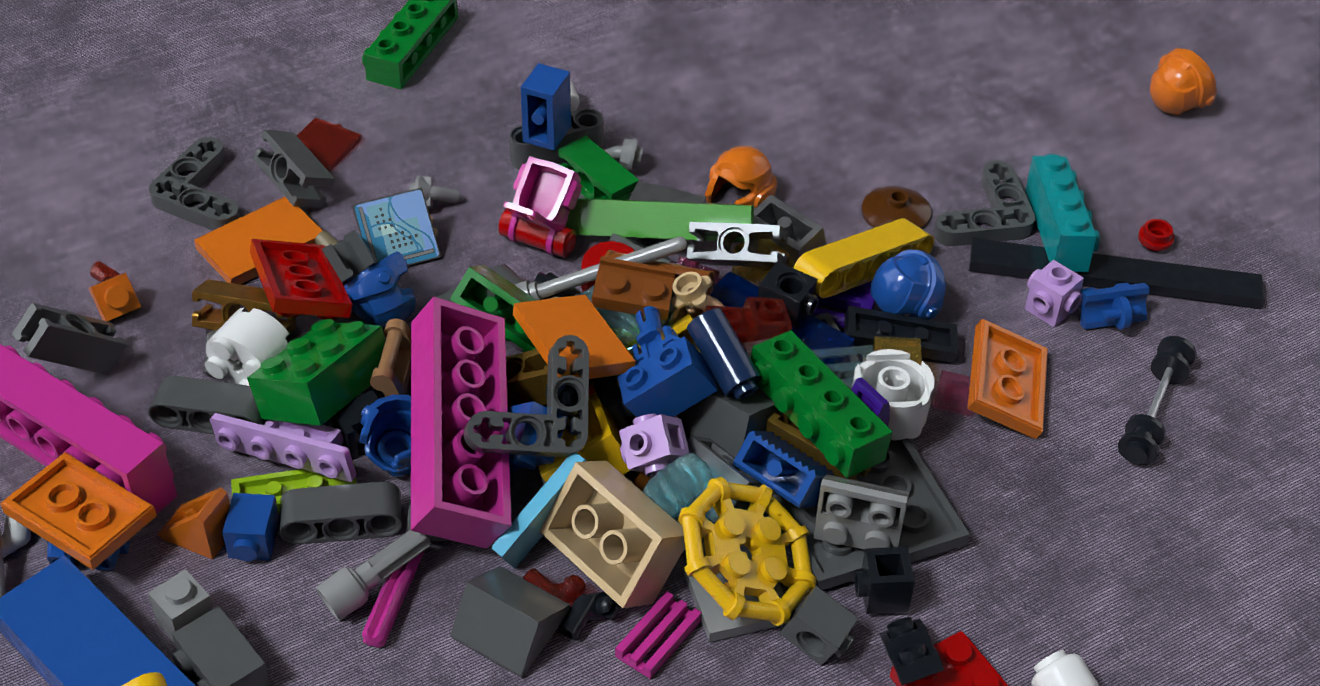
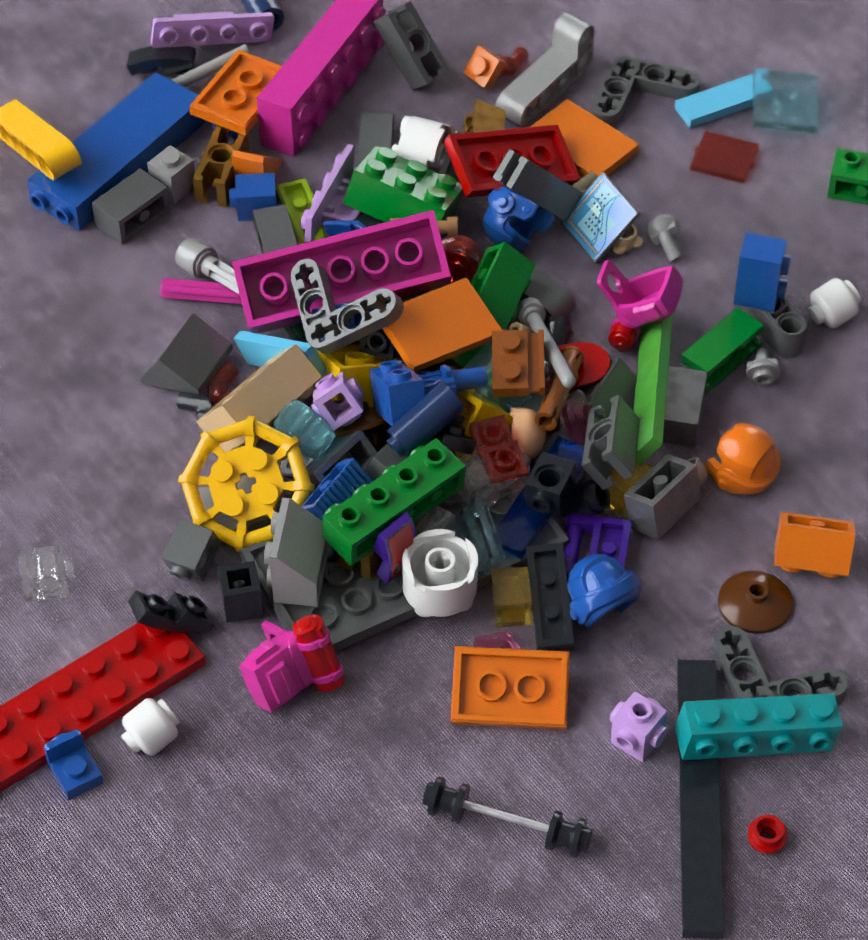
camera: 85 degrees right, 5 degrees up
dark grey piece [253,129,335,208] -> none
dark pink tile [615,591,702,679] -> none
tan plate [671,272,712,309] -> none
yellow beam [793,218,935,298] -> none
blue hips [1079,282,1150,330] -> none
none -> pearl gold piece [193,125,250,207]
none -> dark pink piece [239,614,345,713]
none -> light grey beam [495,13,595,127]
none -> medium azure tile [675,72,774,128]
none -> clear light blue tile [753,68,818,134]
none -> orange brick [774,512,856,578]

